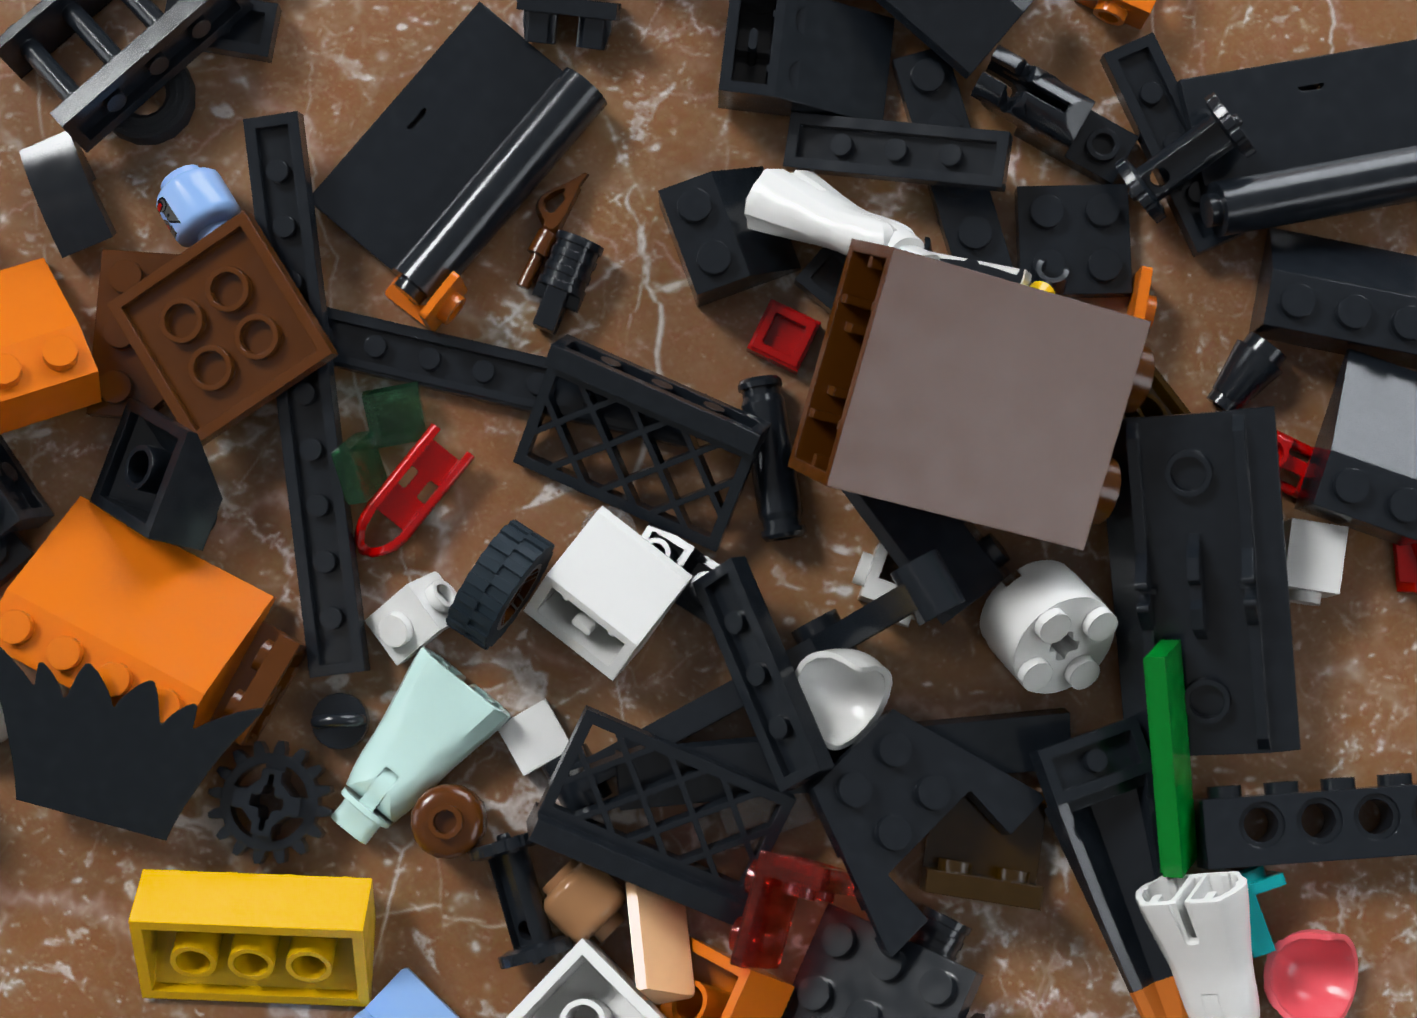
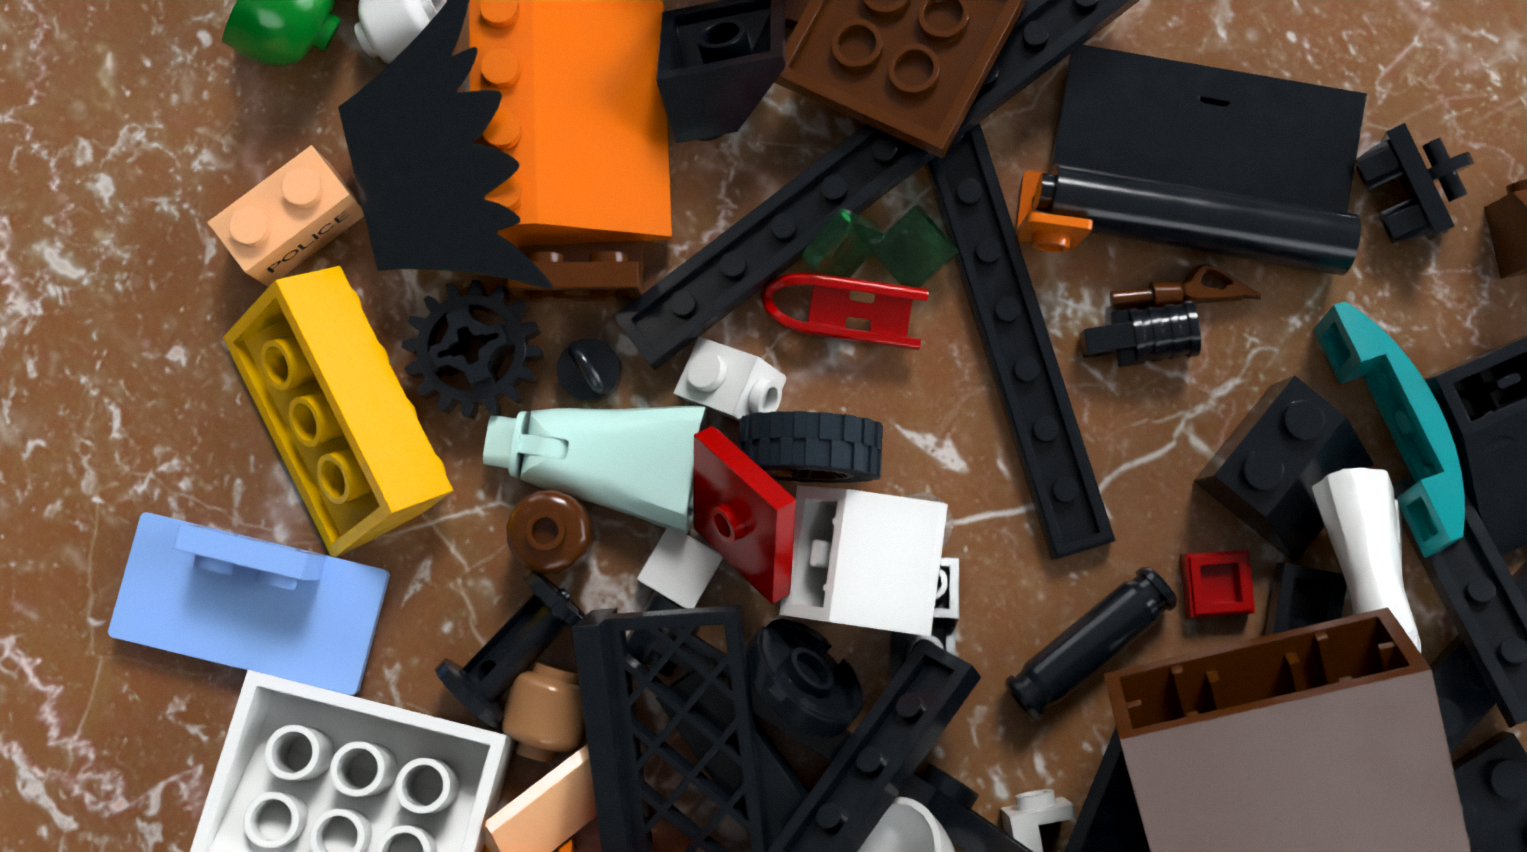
camera: 60 degrees right, 0 degrees up
black fence [513,334,772,552] -> none
none -> light nougat brick [207,145,364,287]
none -> red plate [693,426,796,604]
none -> black tile [745,619,863,738]
none -> teal slope [1313,301,1465,558]

